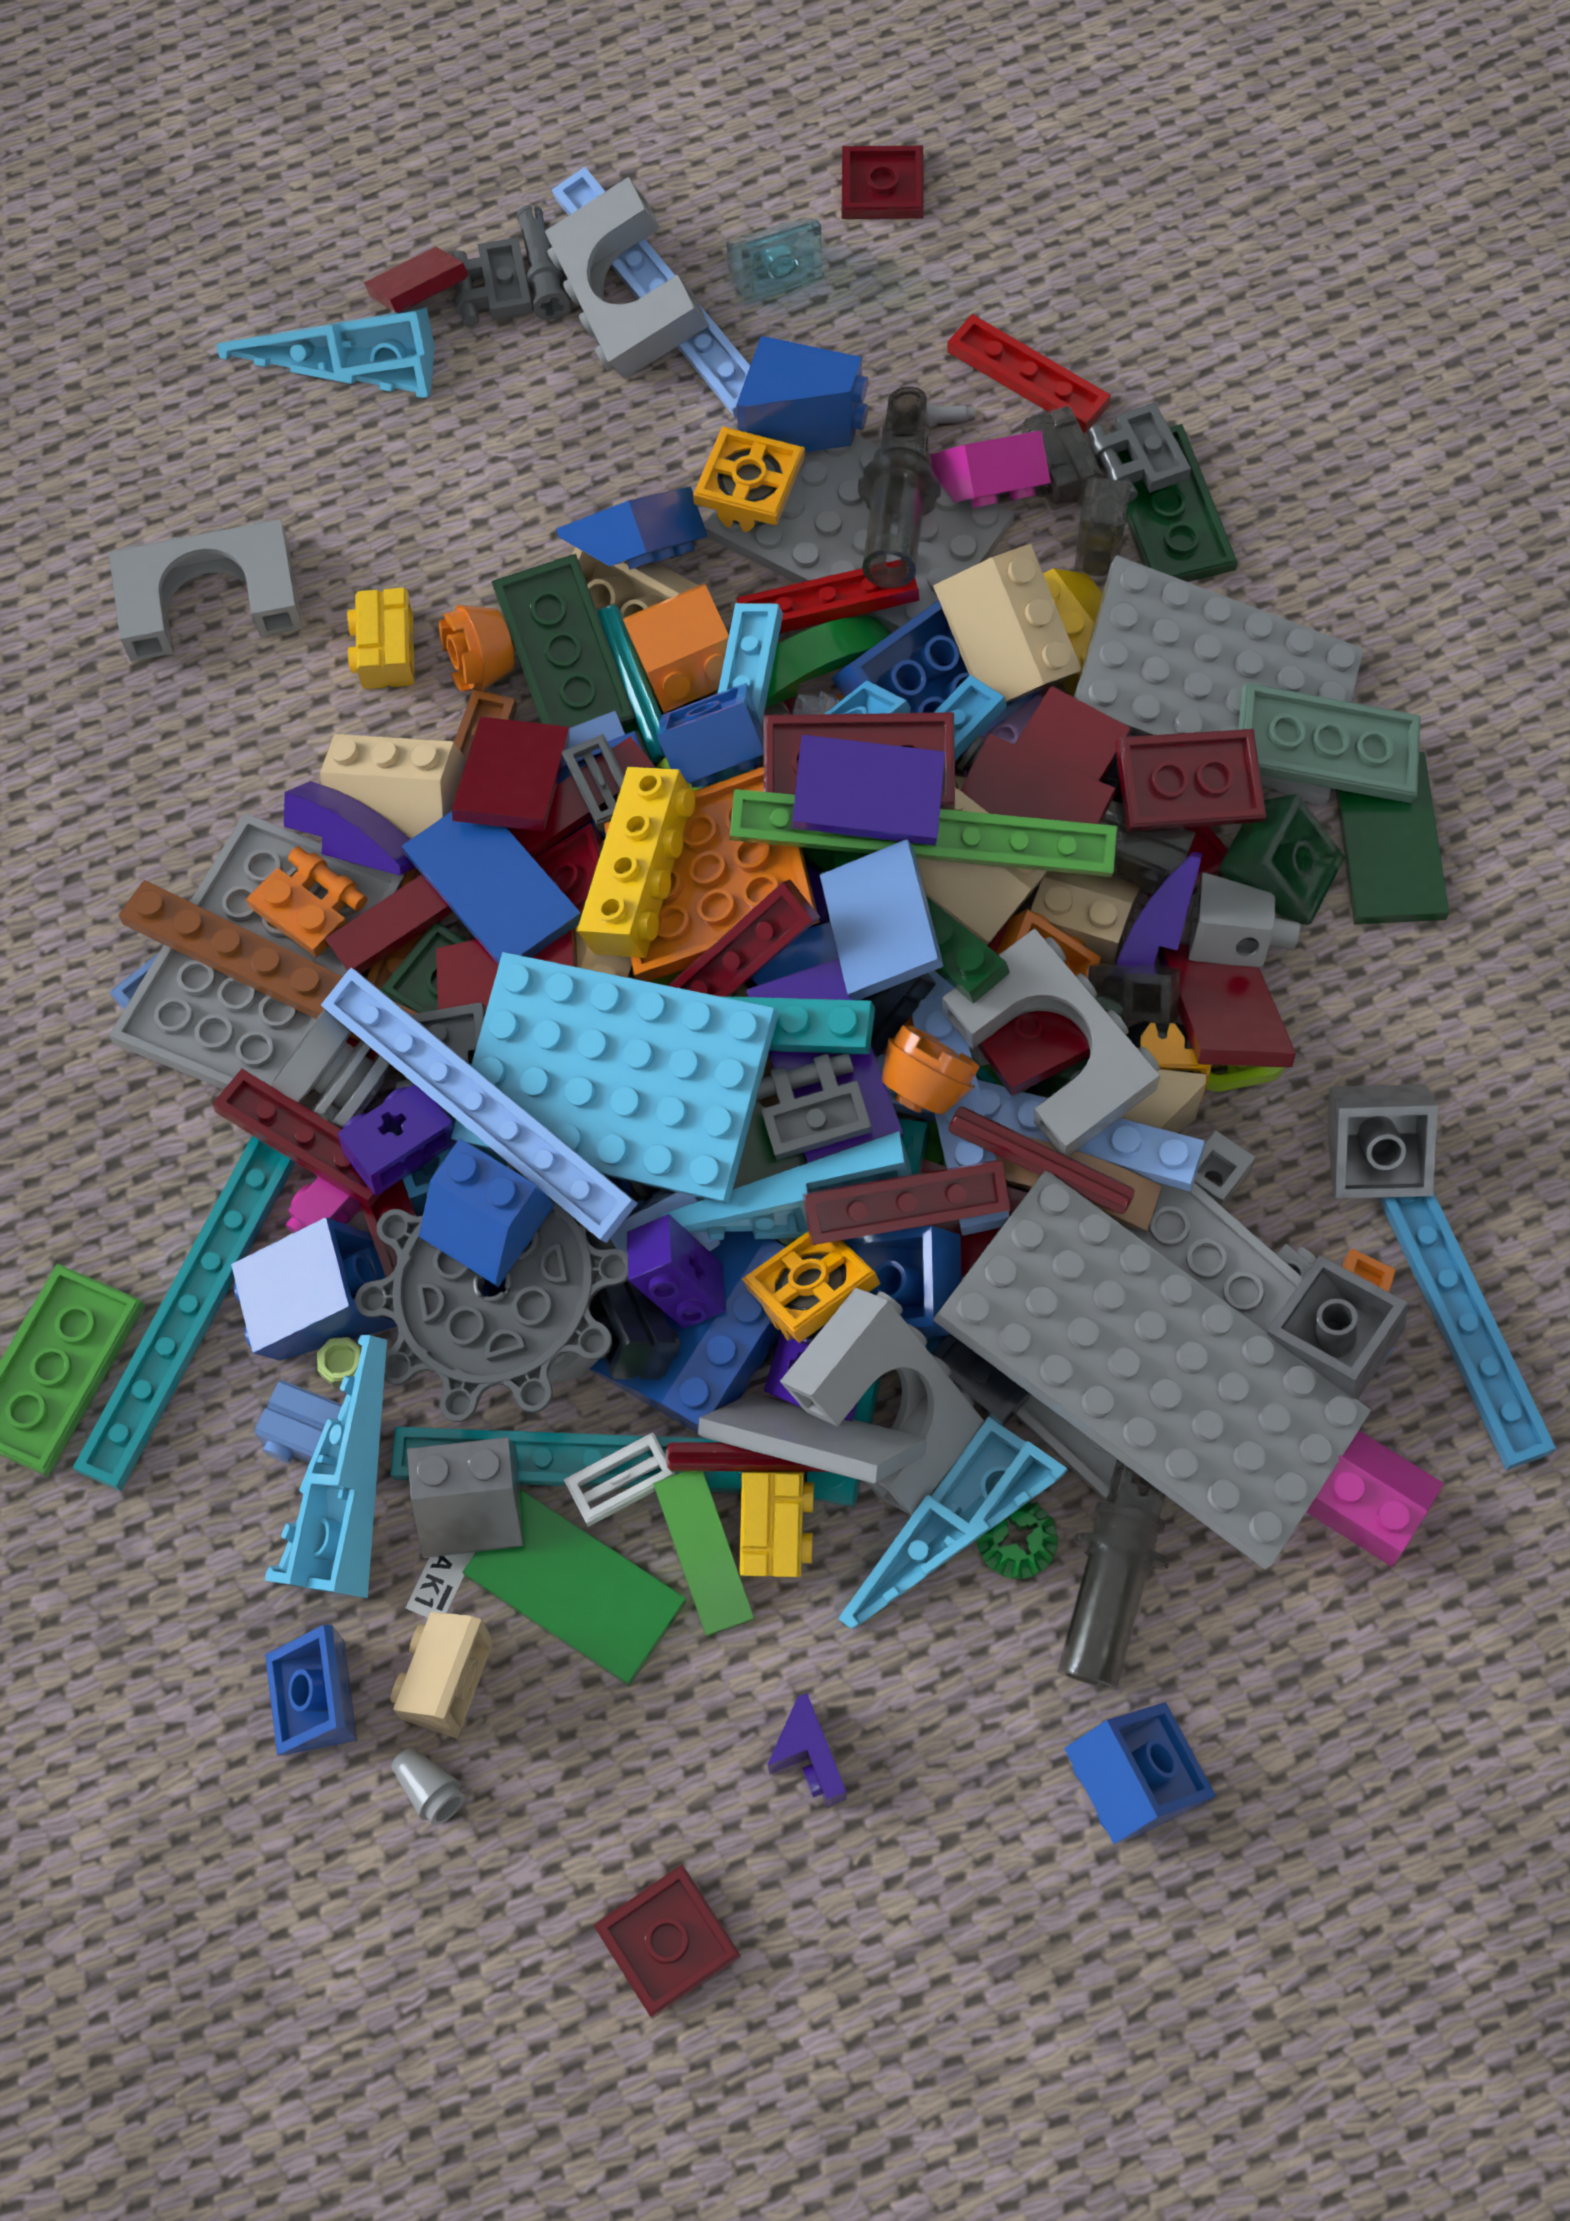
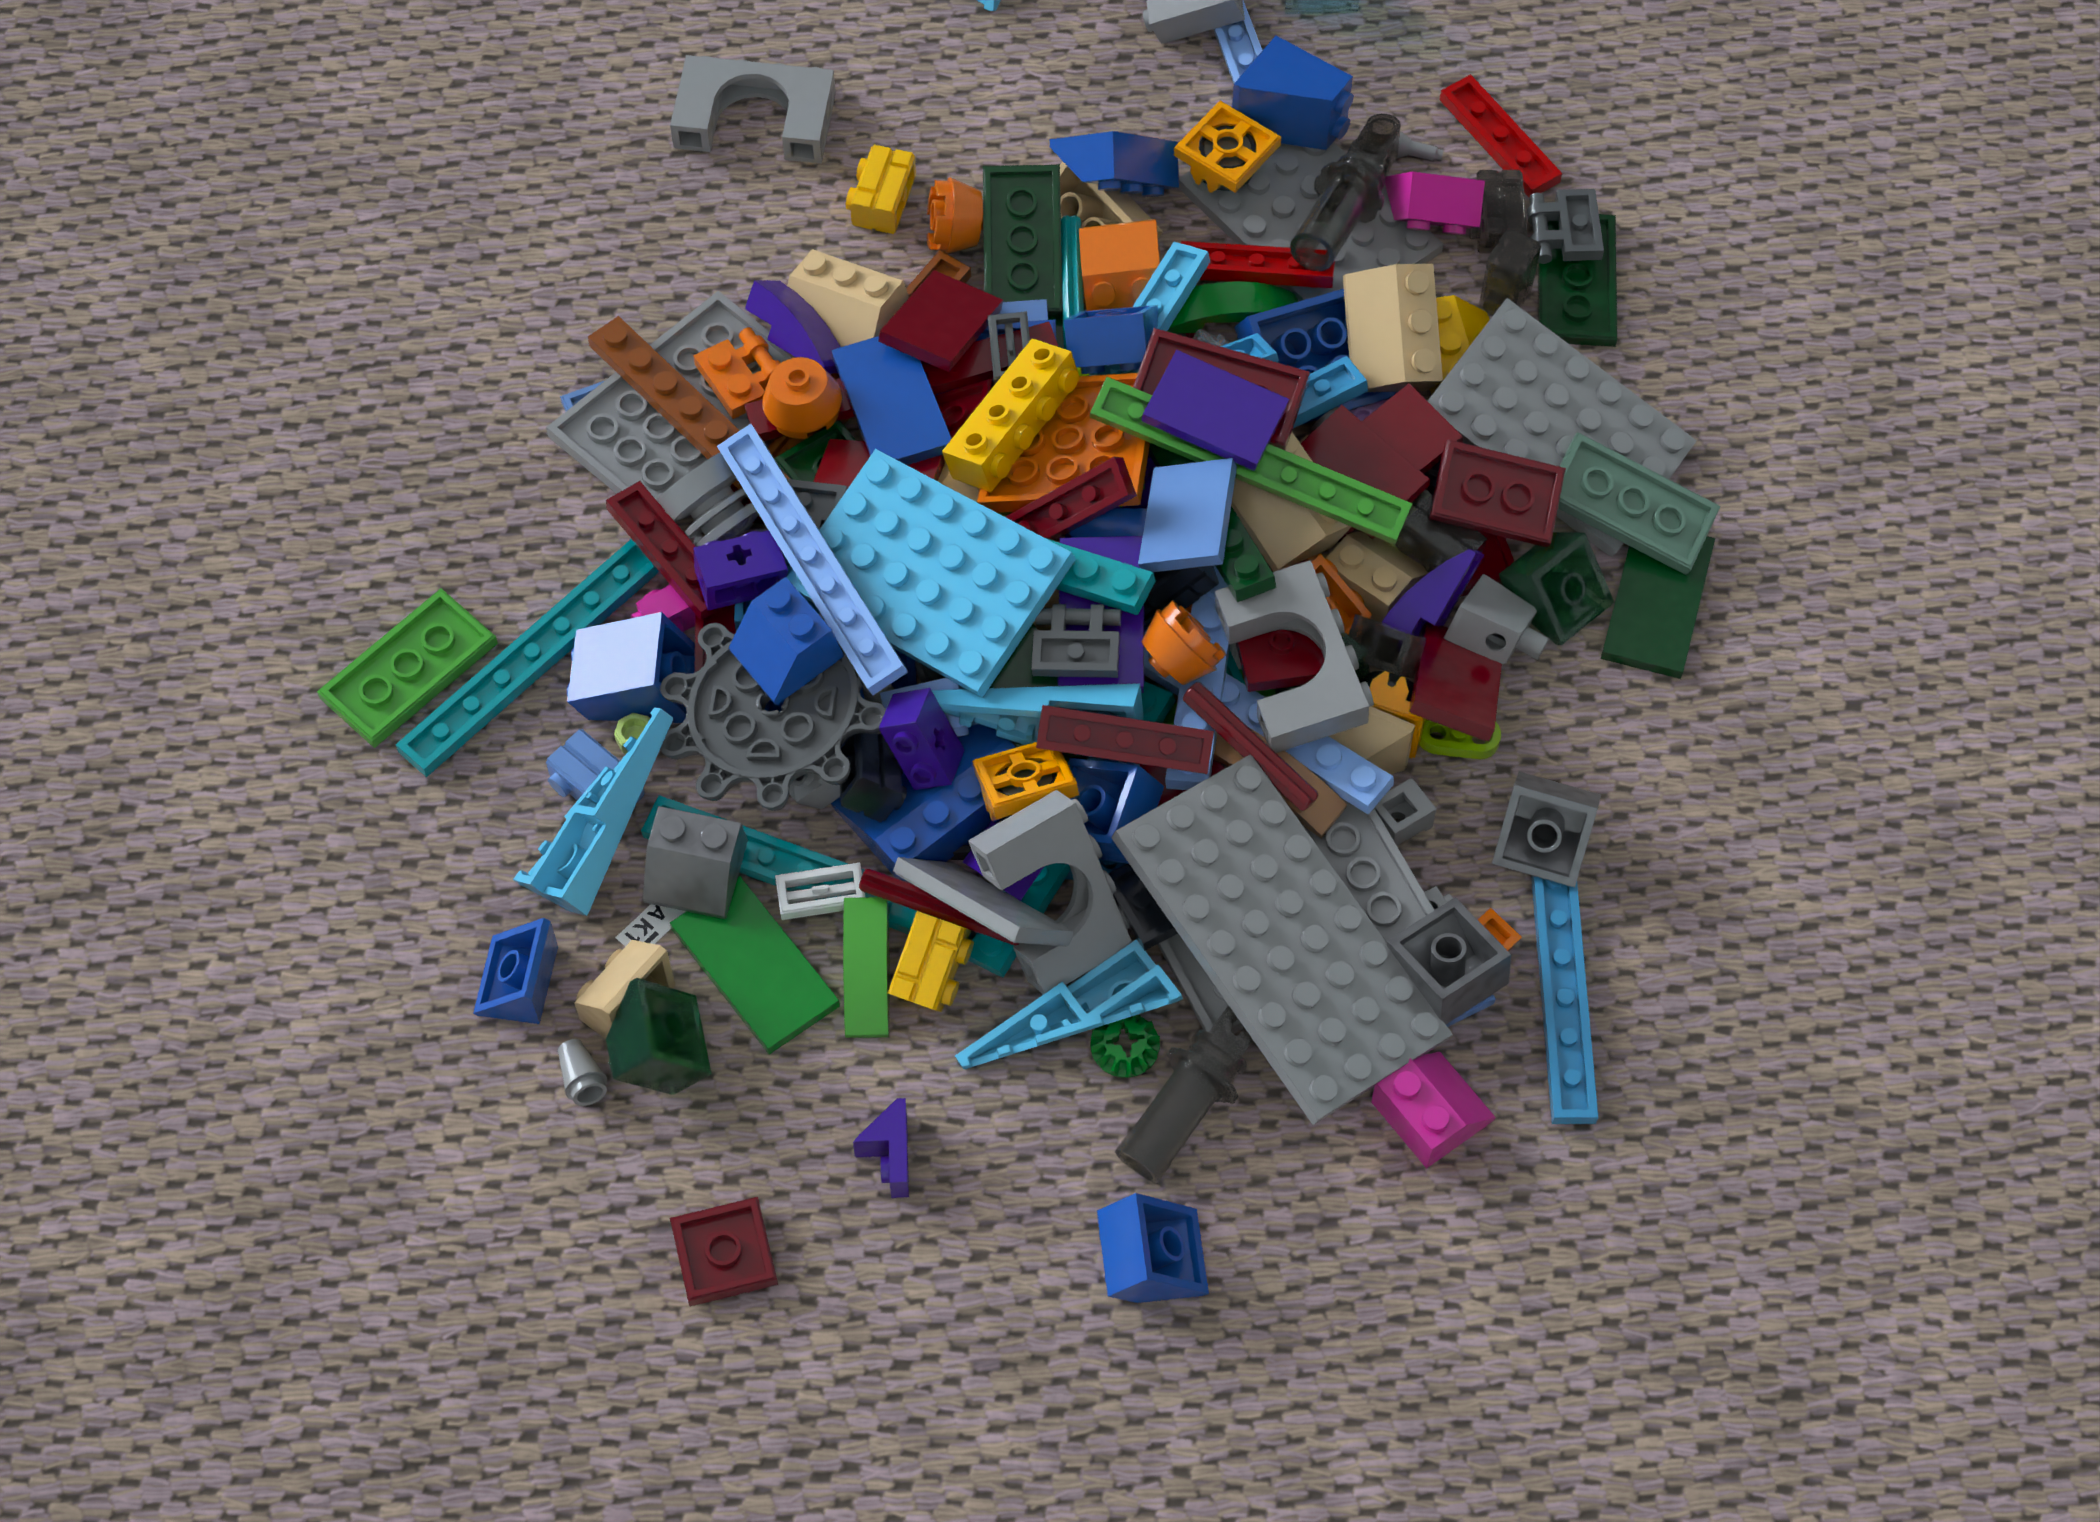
camera: 15 degrees right, 5 degrees down
none -> clear green slope [606,978,712,1095]
none -> orange cone [762,357,842,439]

